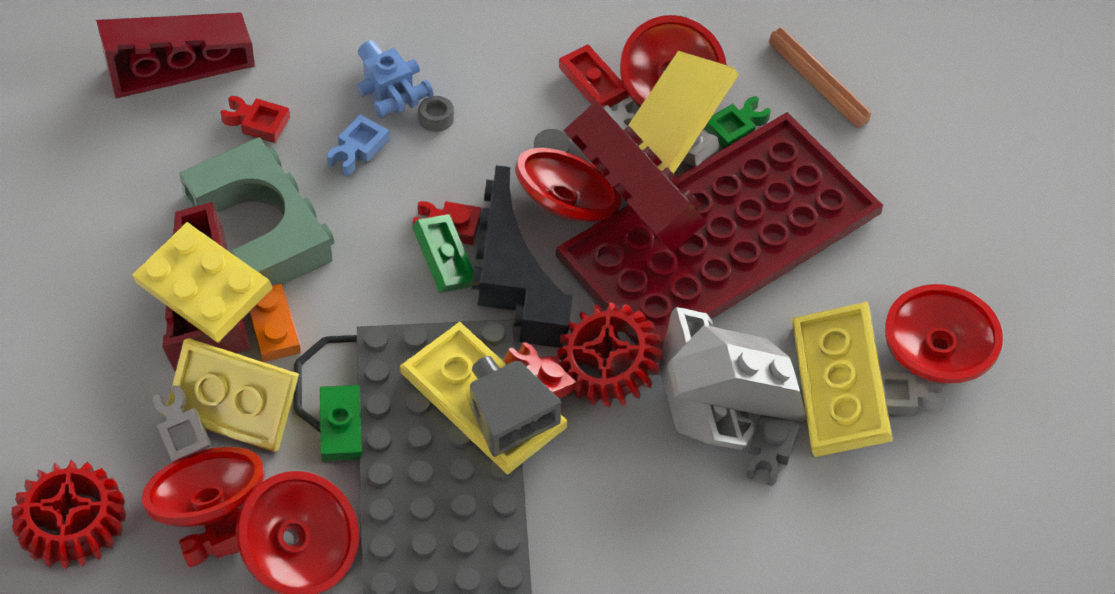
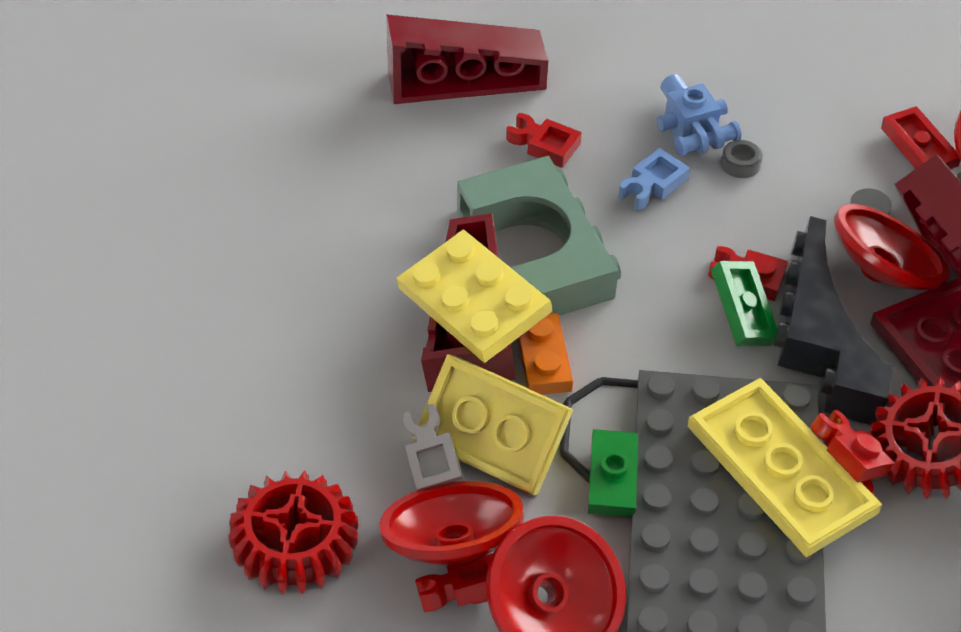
camera: 10 degrees right, 5 degrees down
dark grey torso [470,356,561,457] -> none

